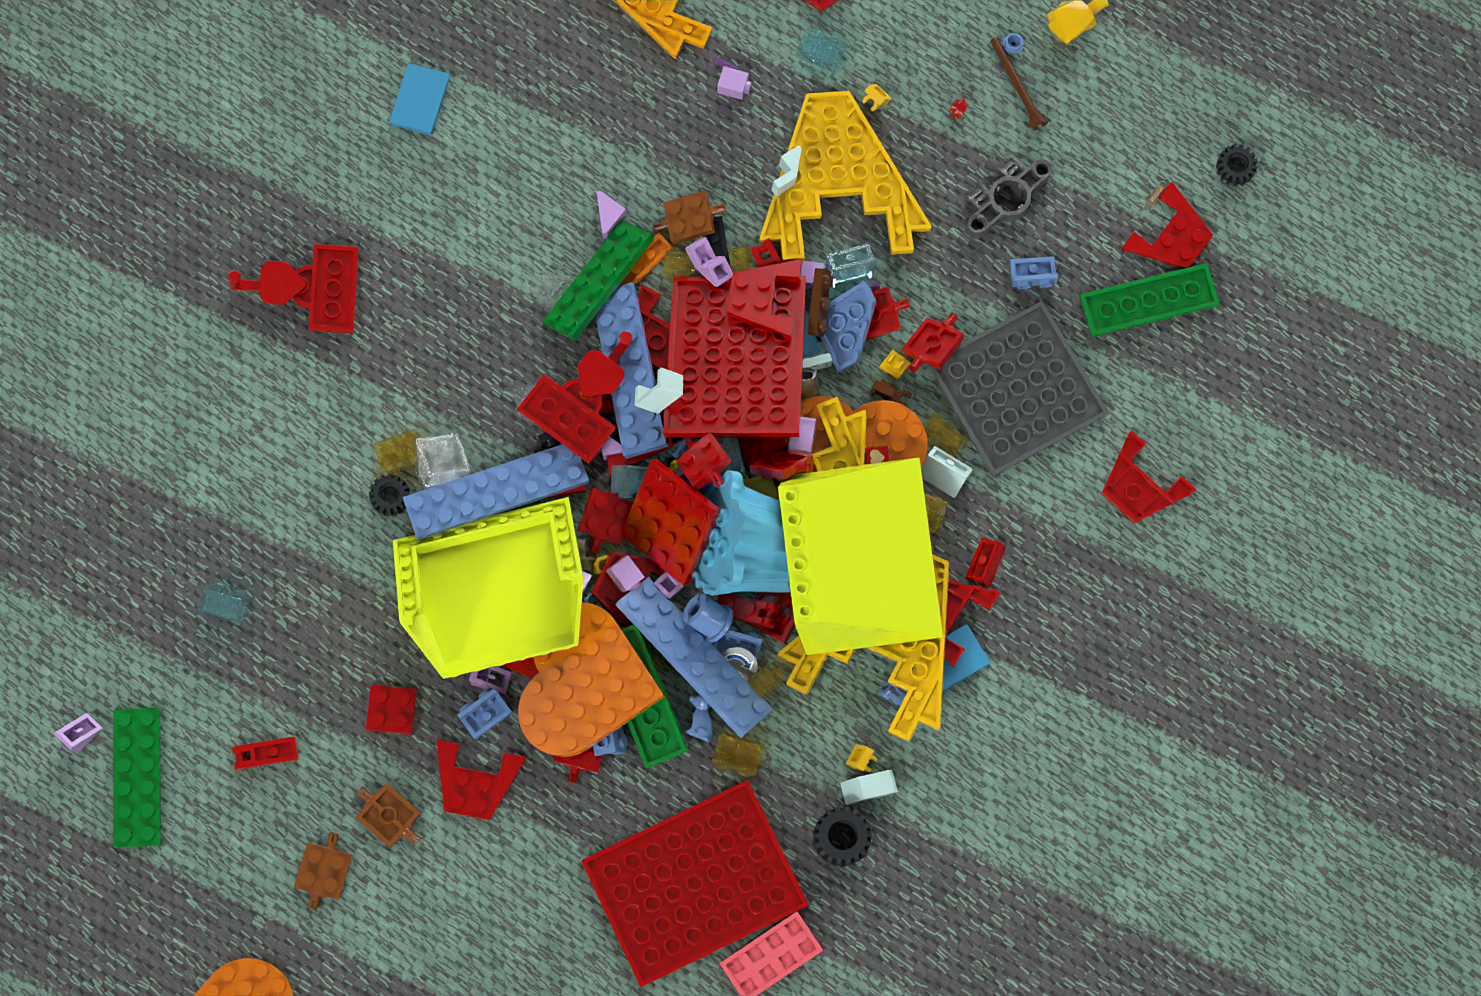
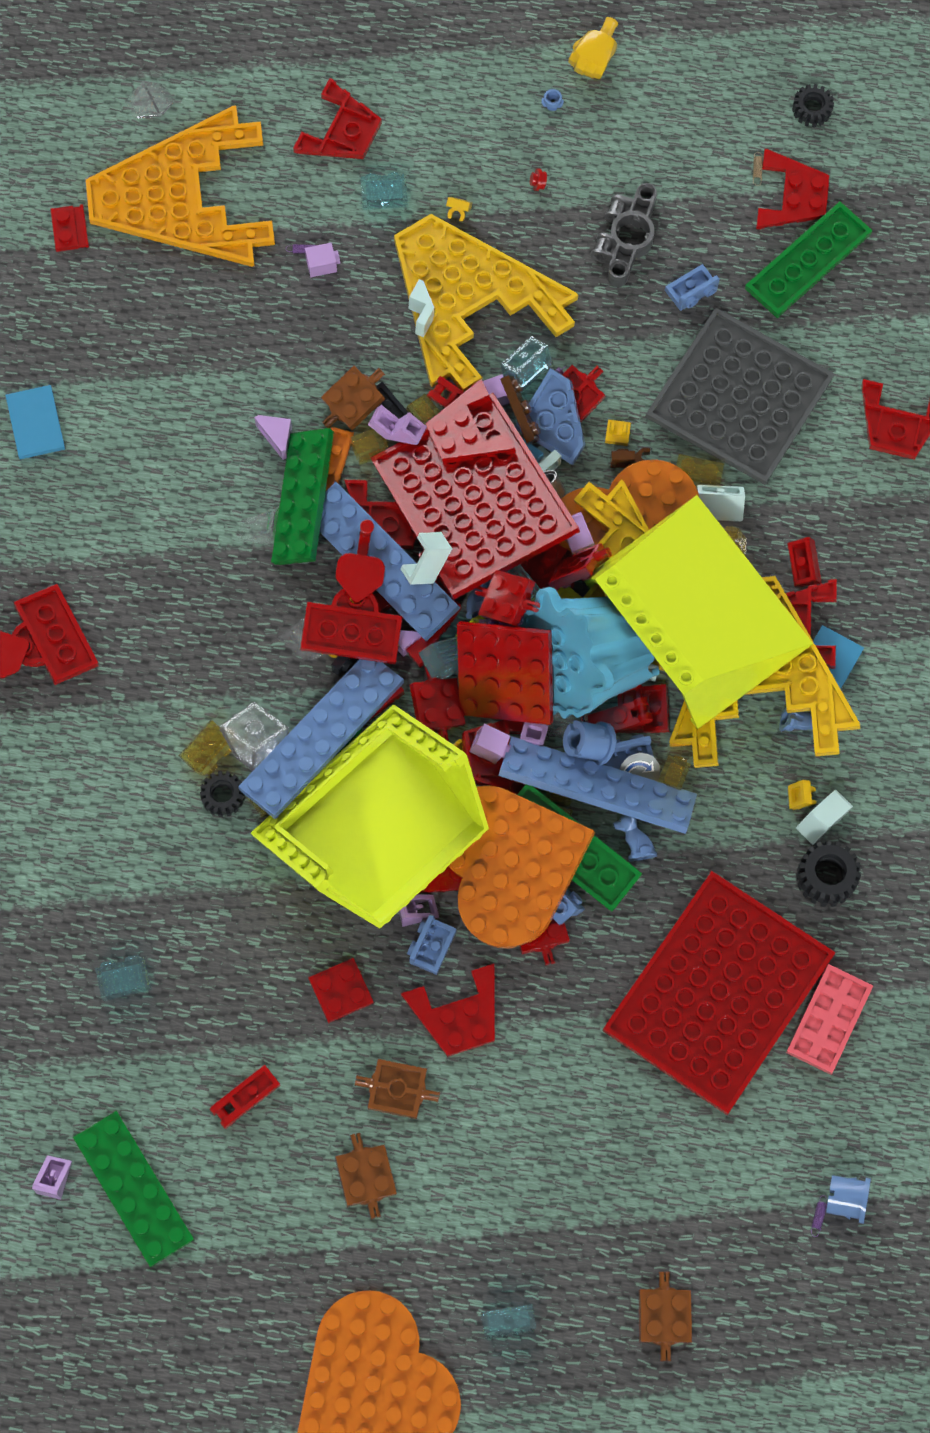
camera: 30 degrees left, 5 degrees down
clear yellow bracket [711,731,765,777] -> none
tile [866,445,890,465] -> none
red plate [902,313,965,373] -> none
reddish brown piece [990,37,1048,131] -> none

